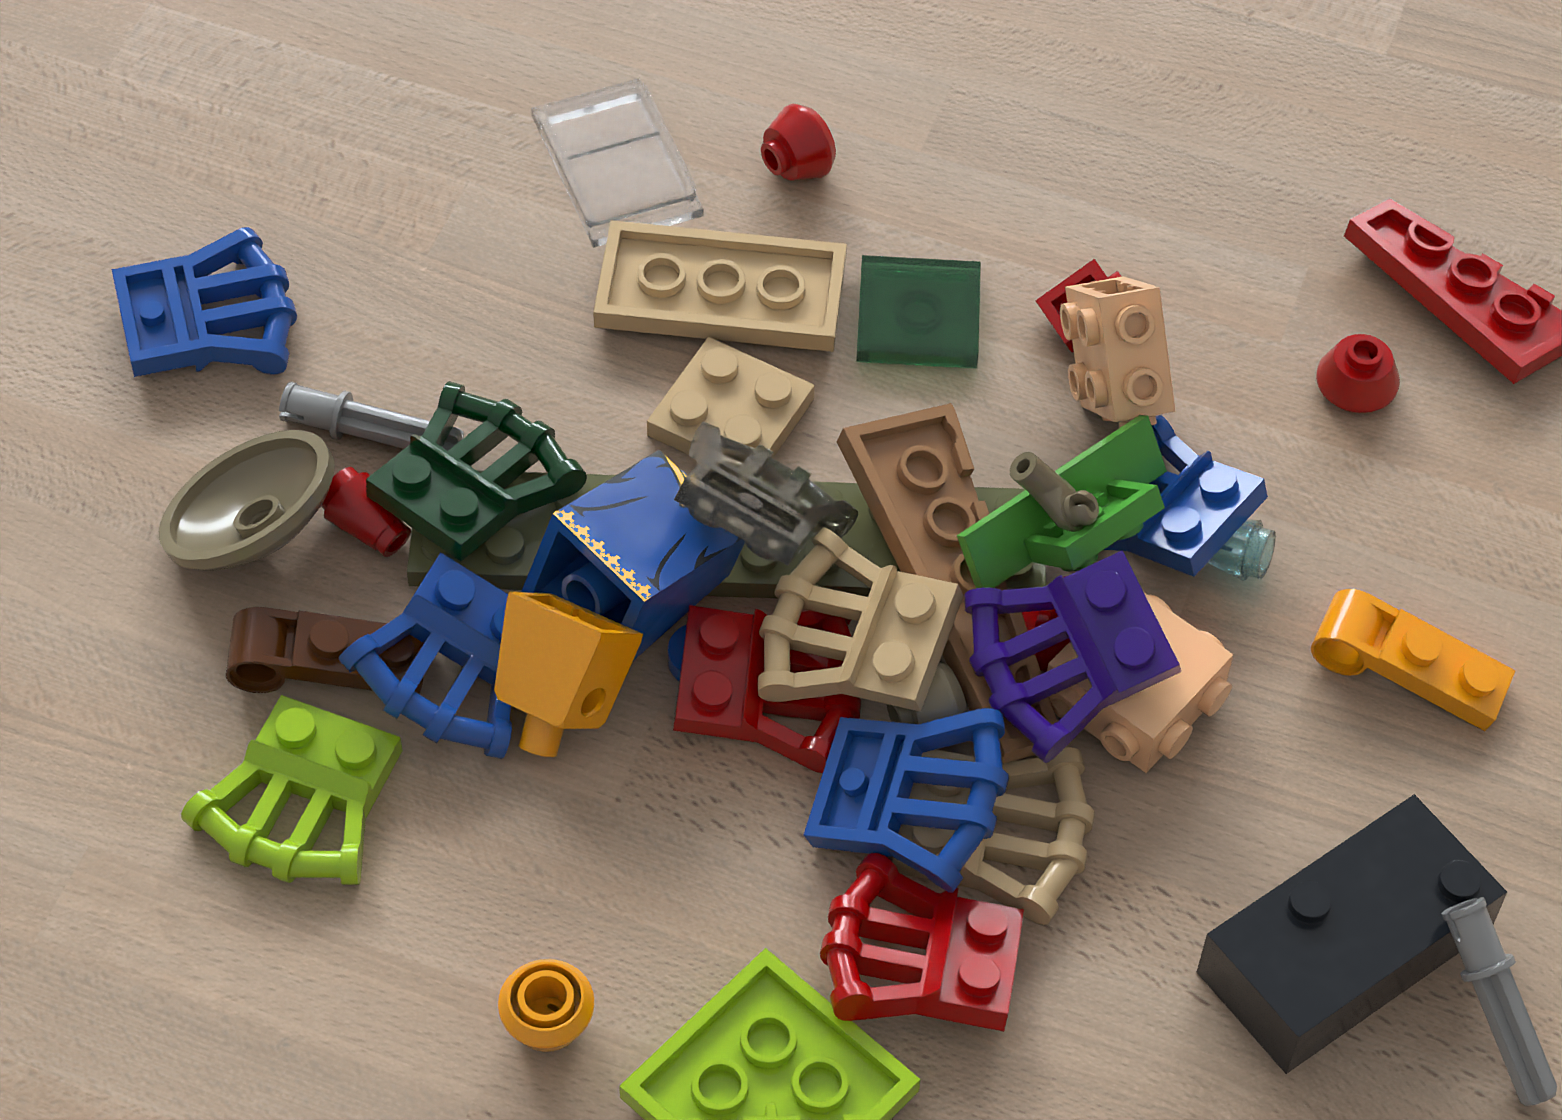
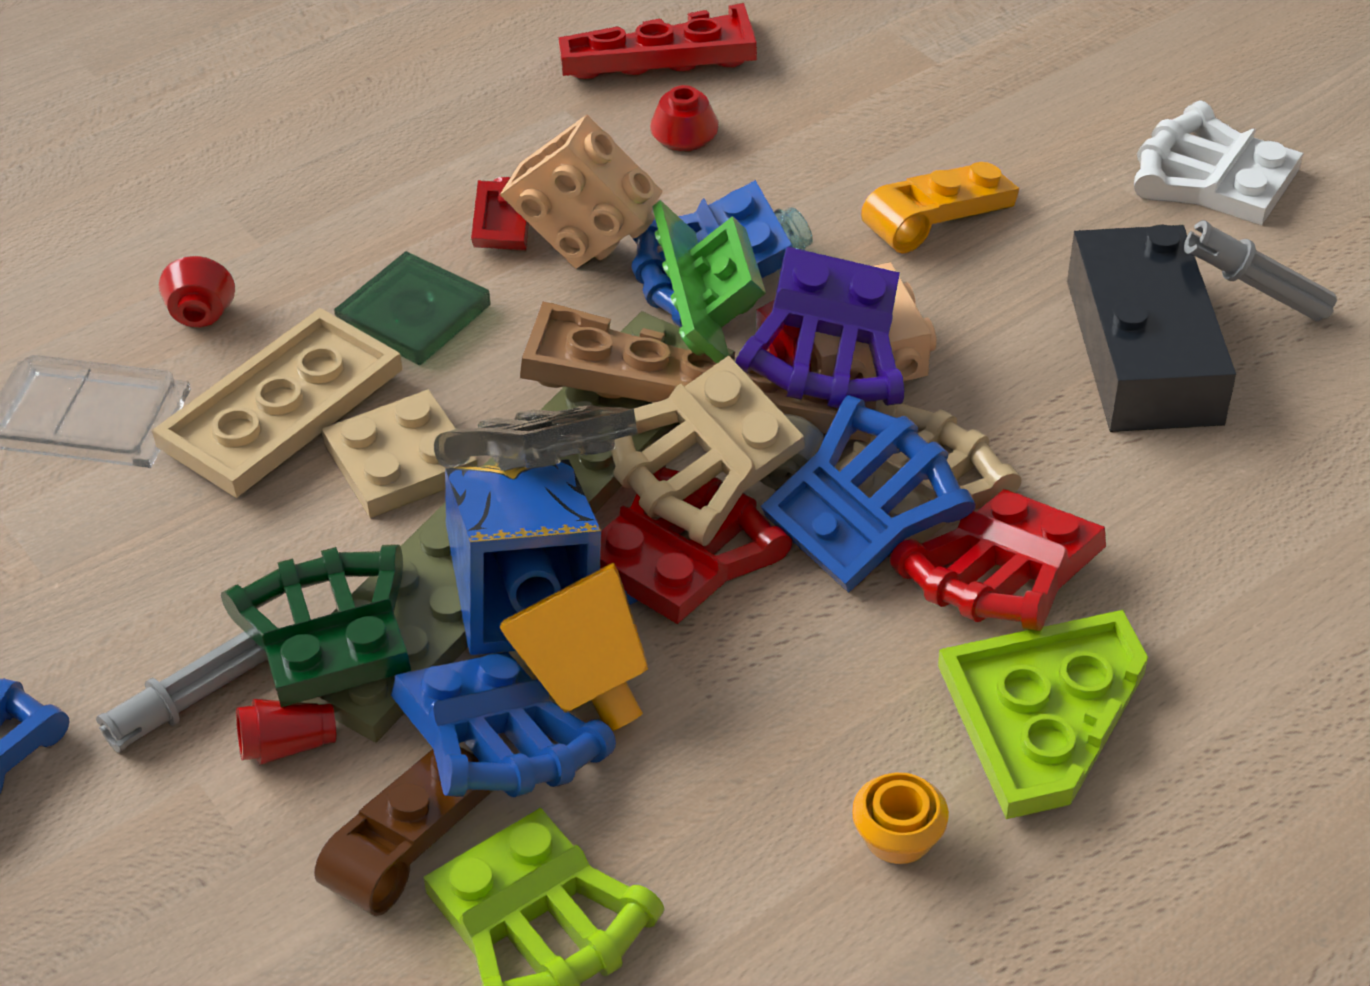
camera: 55 degrees left, 10 degrees down
dark tan dish [159,430,335,571] -> none
dark tan arm [1010,452,1099,532] -> none

